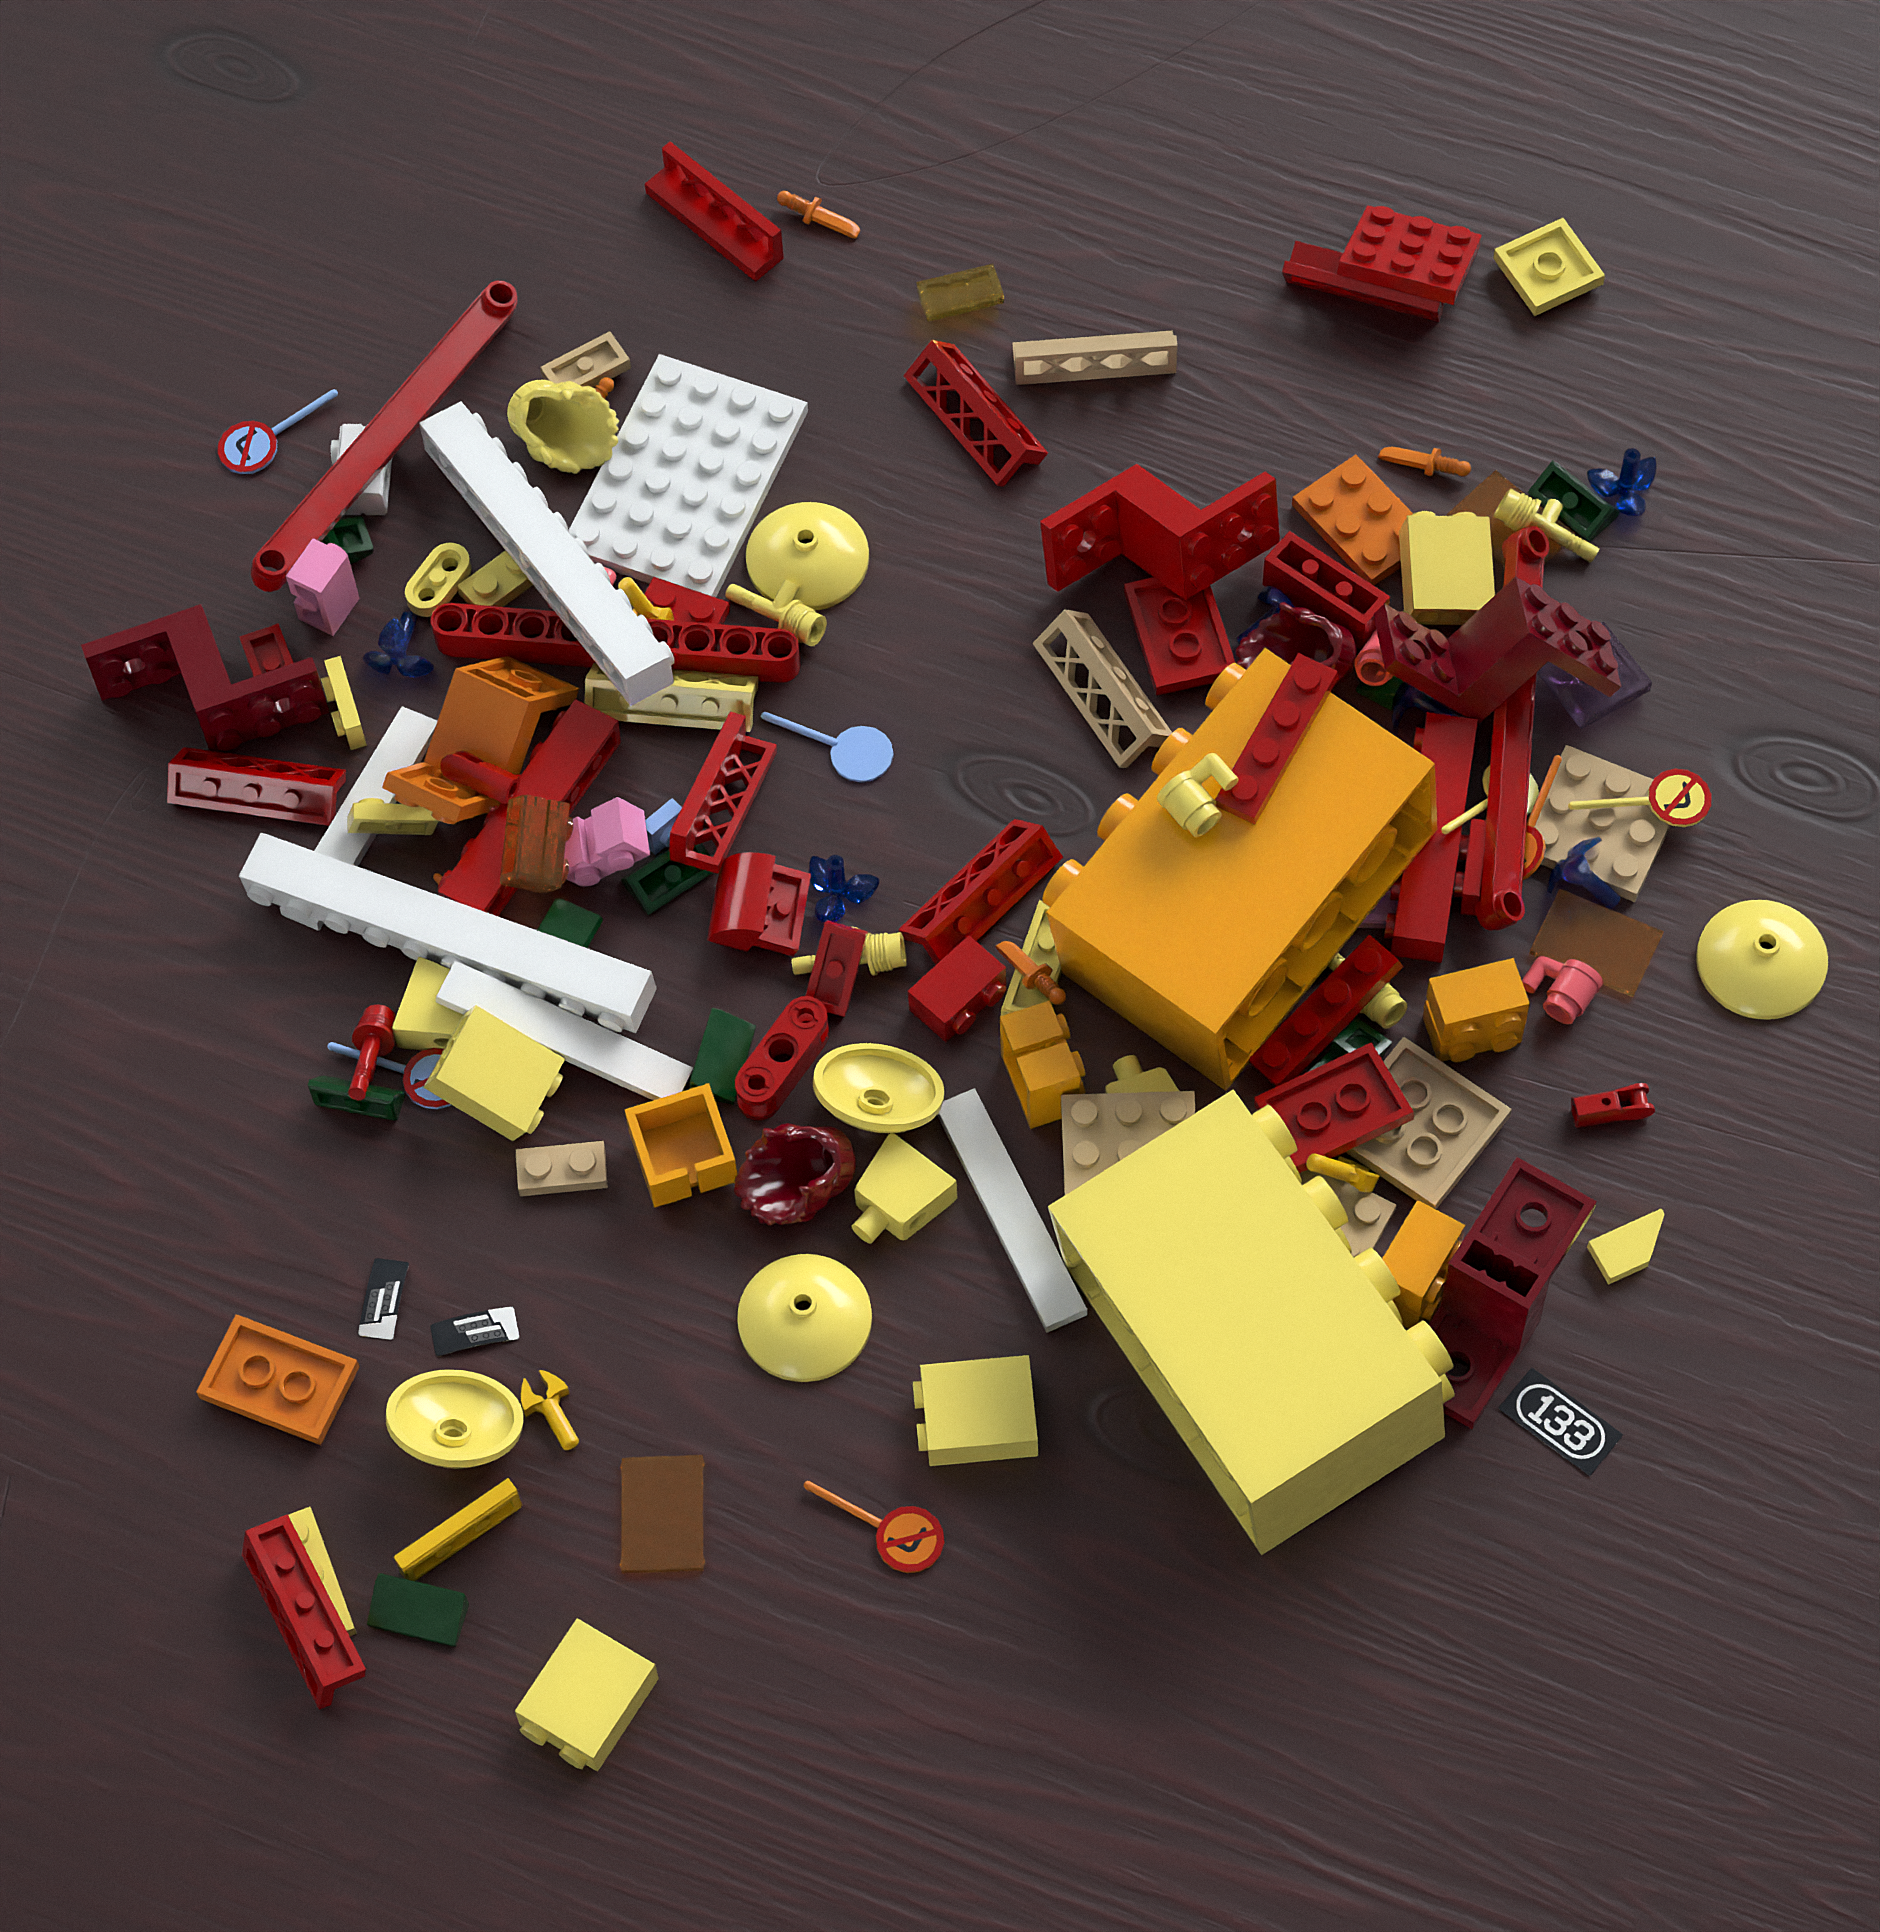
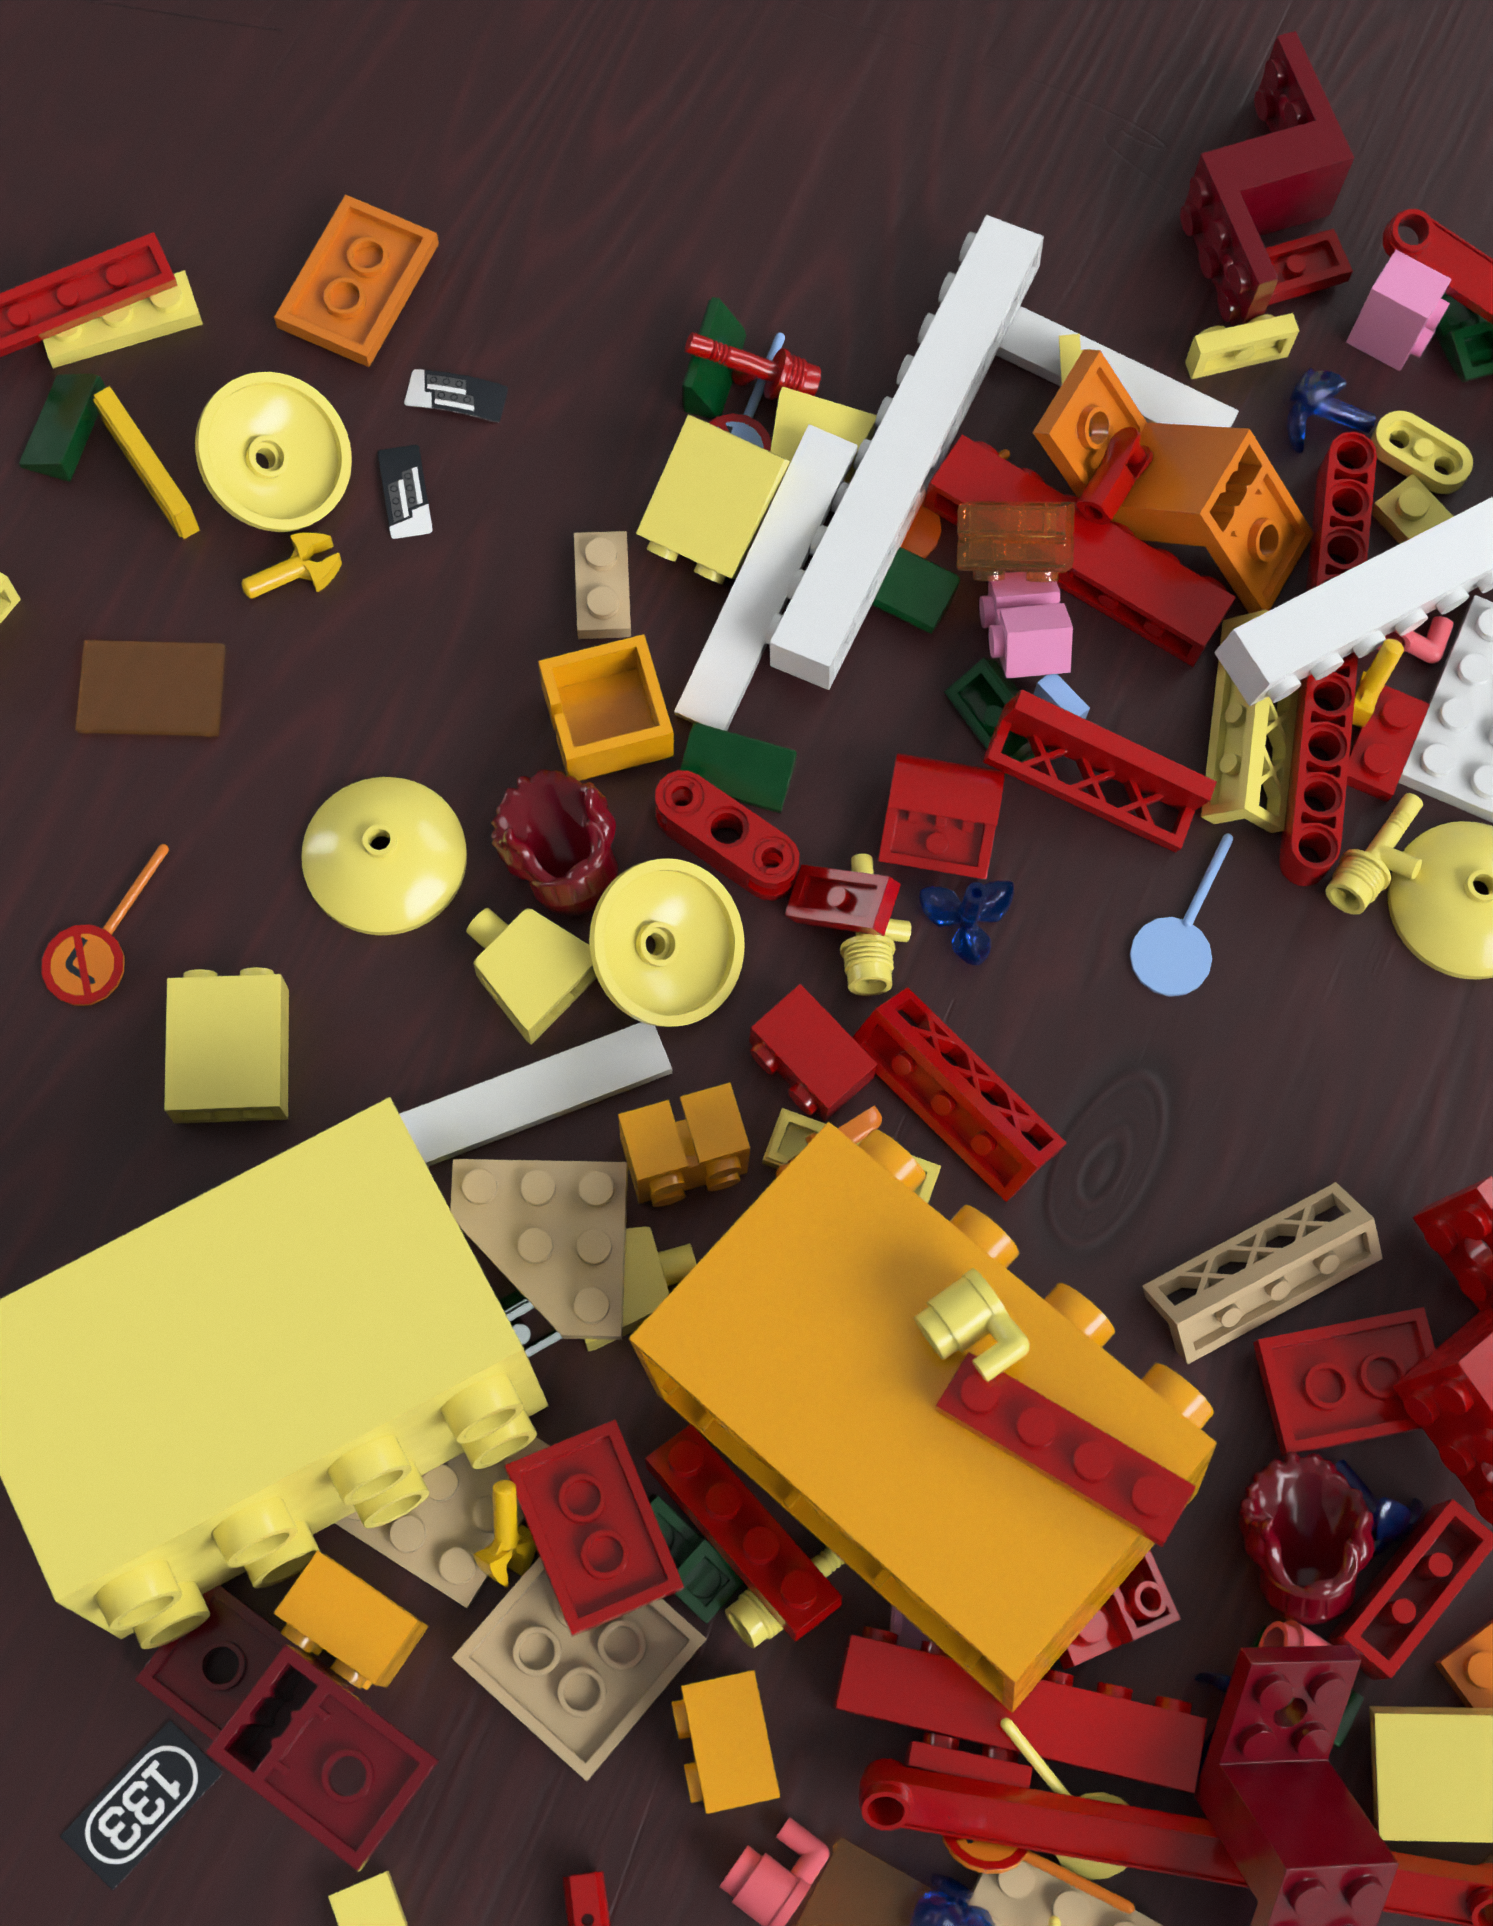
camera: 85 degrees right, 10 degrees up
red fence [167,747,346,826] -> none

